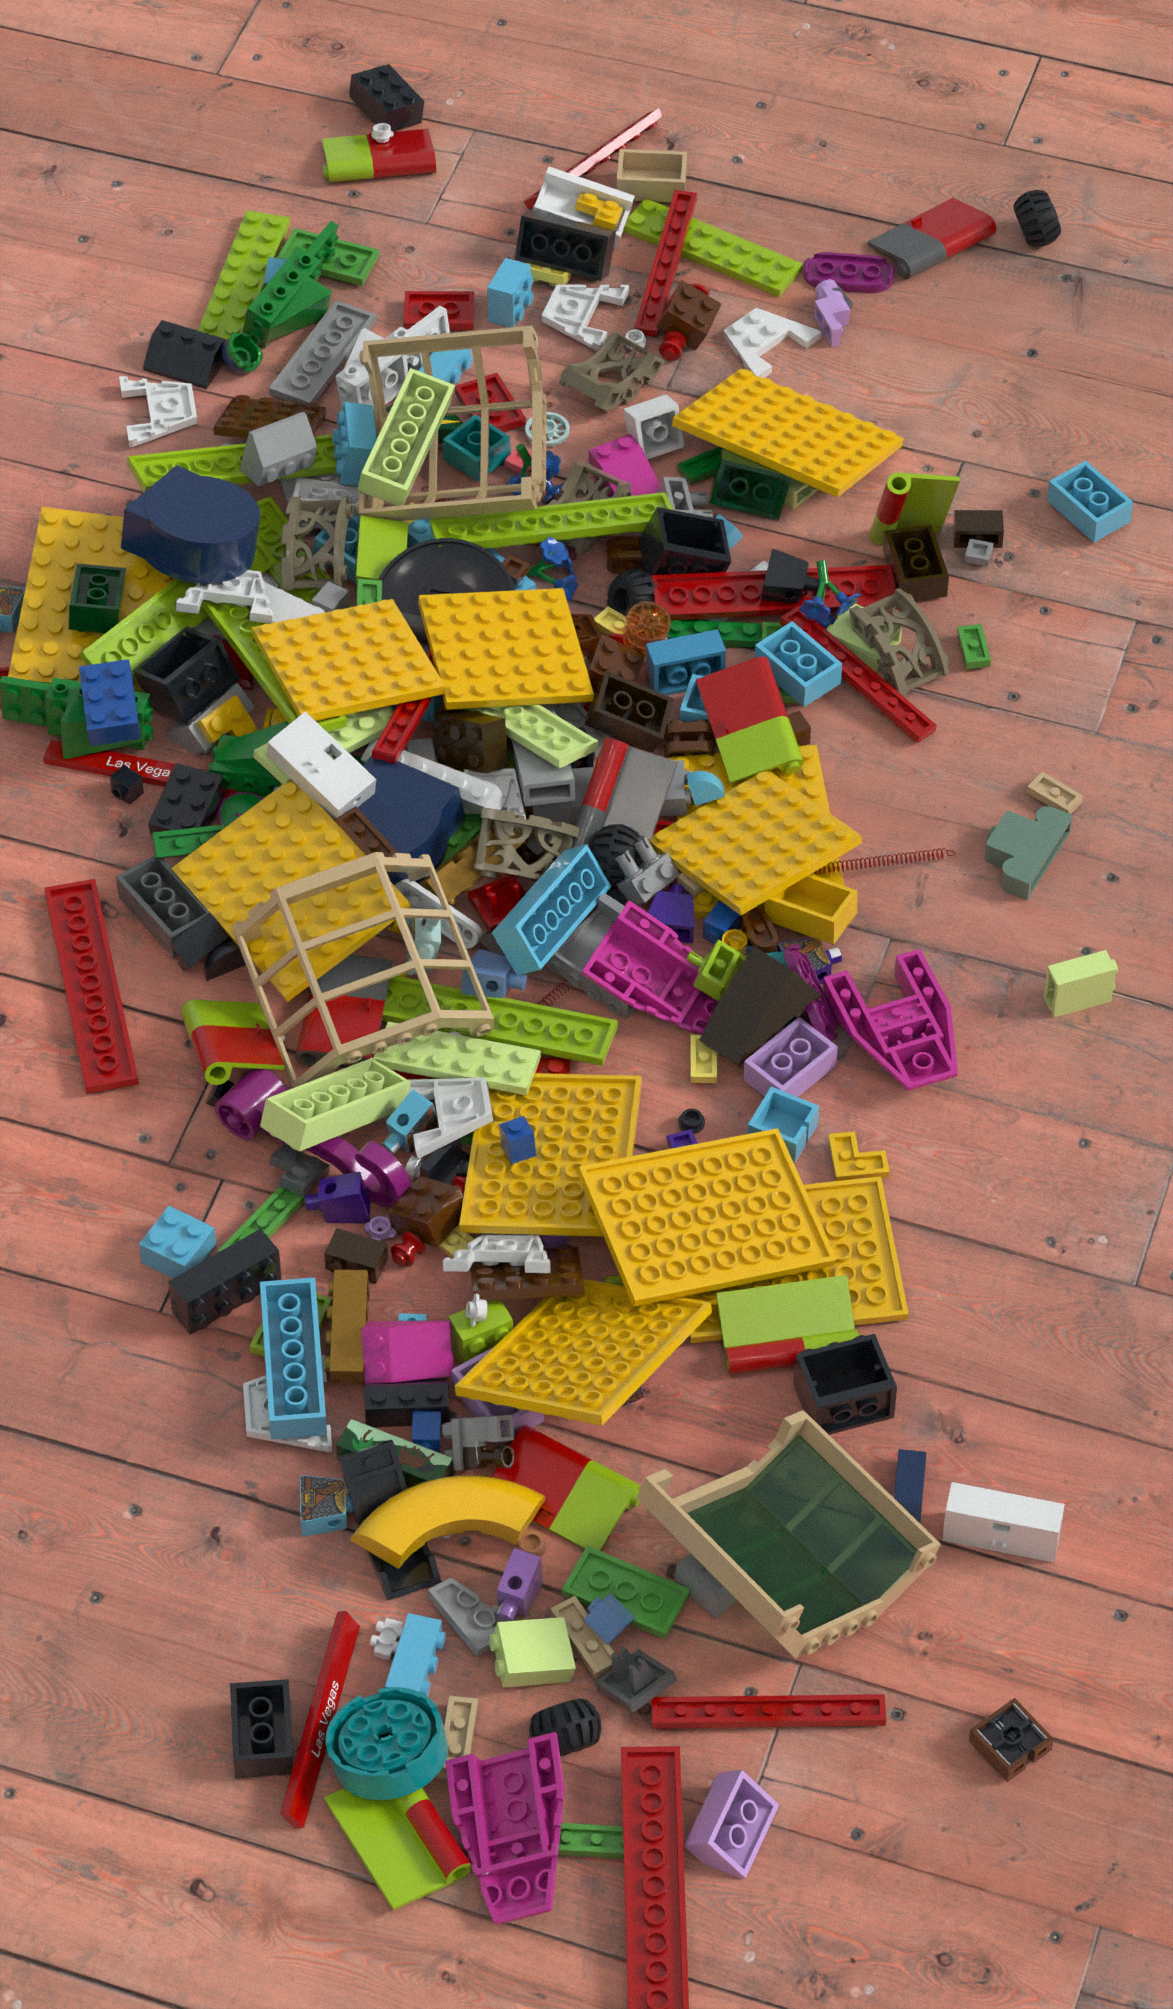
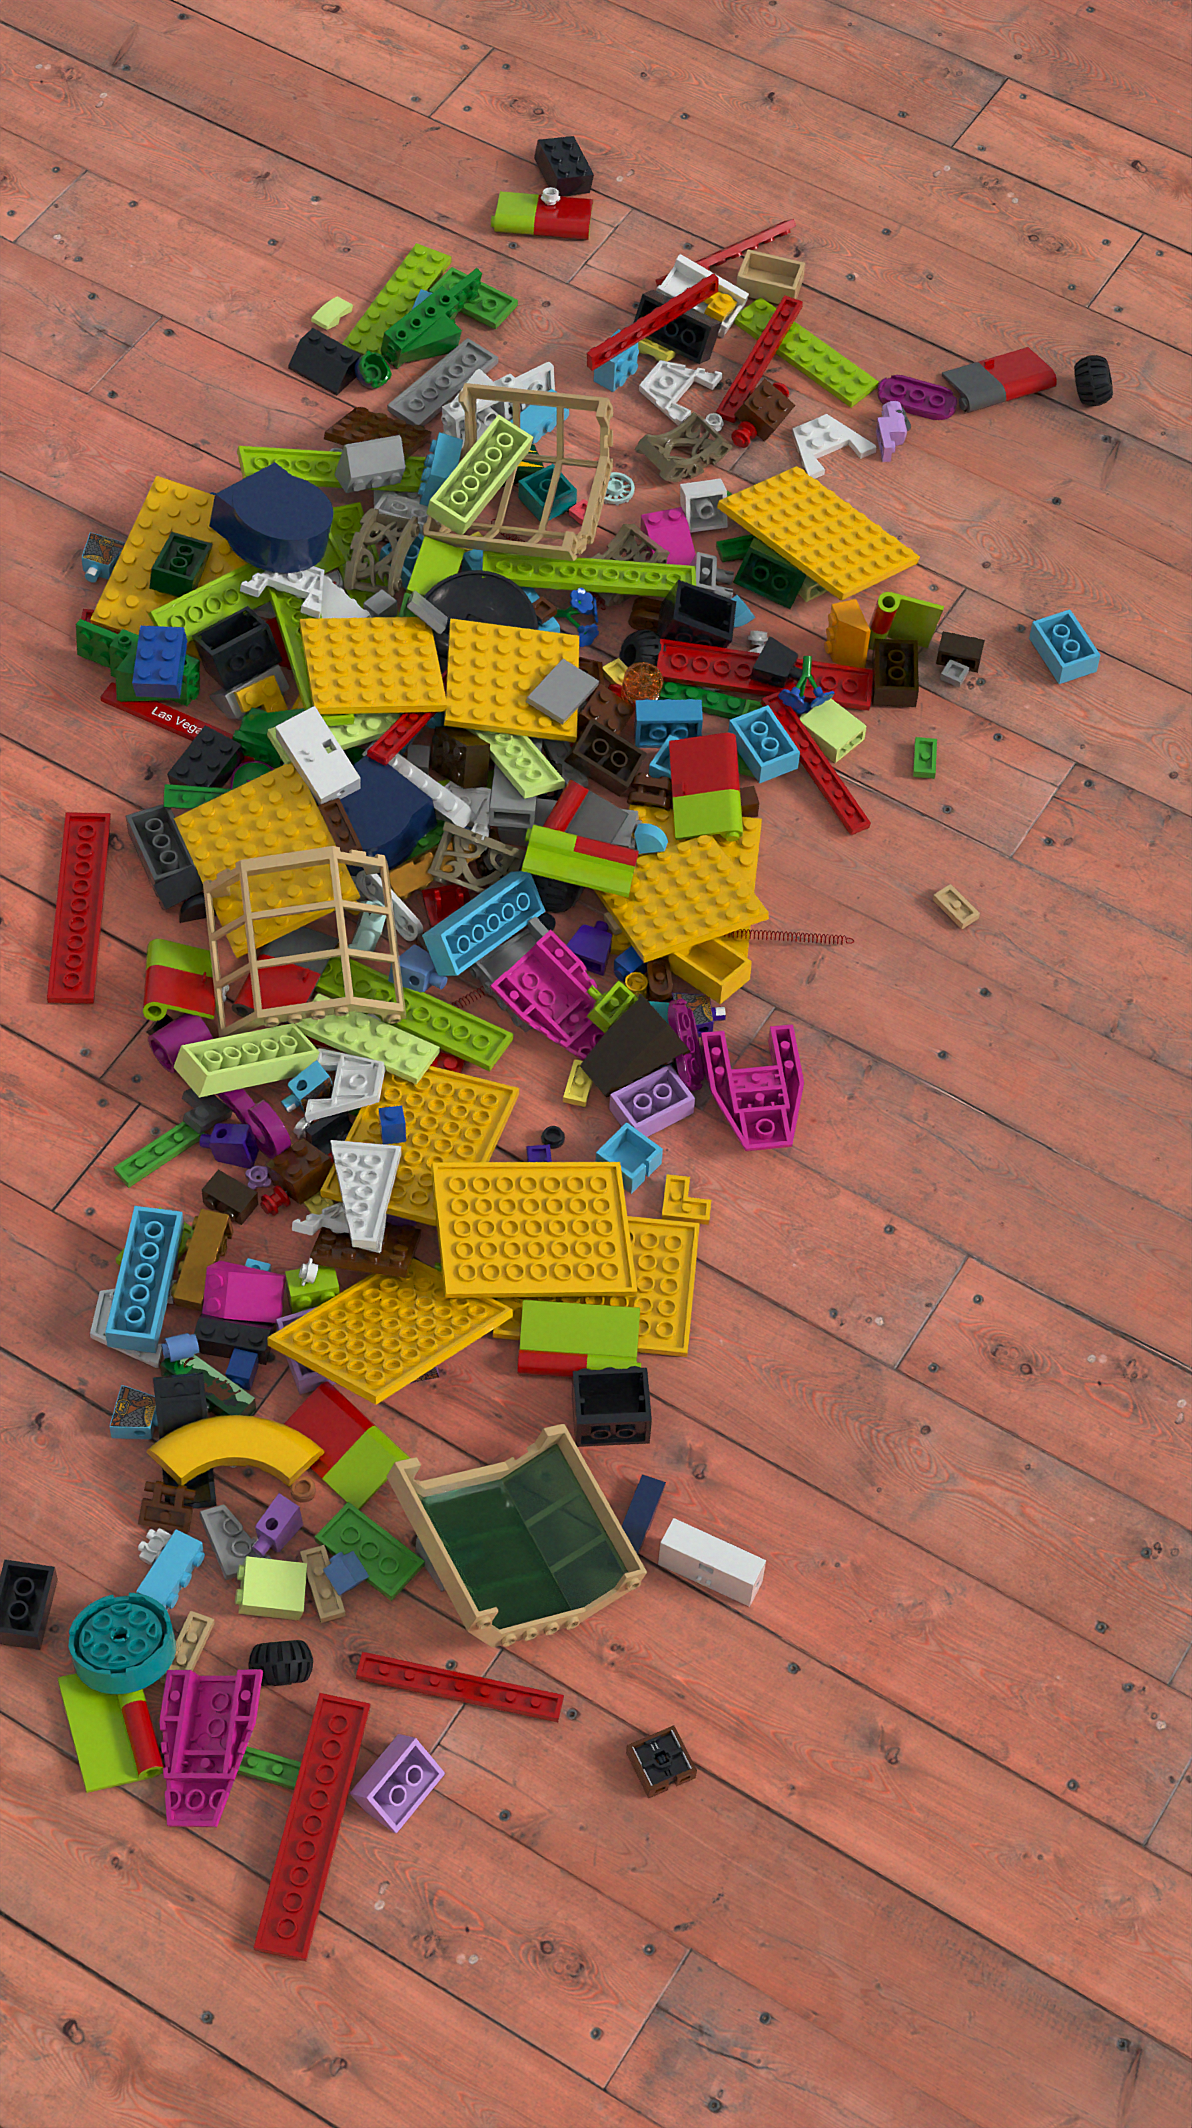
camera: 10 degrees right, 5 degrees up
black plate [110,764,144,805] -> none
white wing [119,376,197,447] -> none
medium azure brick [139,1206,217,1278] -> none
black brick [168,1228,282,1335] -> none
red tile [280,1611,360,1829] -> none
red plate [404,291,474,330] -> none
light grey hips [442,1414,514,1470] -> none
red plate [454,373,526,432] -> none
blue plant [506,443,565,503] -> none
dark grey plate [595,1647,677,1713] -> none
light grey brick [615,835,680,904] -> none
dark tan fence [849,588,949,696] -> none
sand green brick [985,806,1073,900] -> none
yellowish green brick [1044,950,1118,1018] -> none
none -> reddish brown plate [138,1481,196,1534]
none -> medium blue brick [161,1333,199,1362]
none -> yellowish green slope [311,296,353,330]
none -> white wing [330,1140,402,1249]
none -> light grey tile [407,590,448,634]
none -> lime door [521,824,639,897]
none -> light grey tile [526,659,599,725]
none -> red plate [587,273,719,371]
none -> white plate [748,630,768,645]
none -> light orange slope [824,599,871,668]

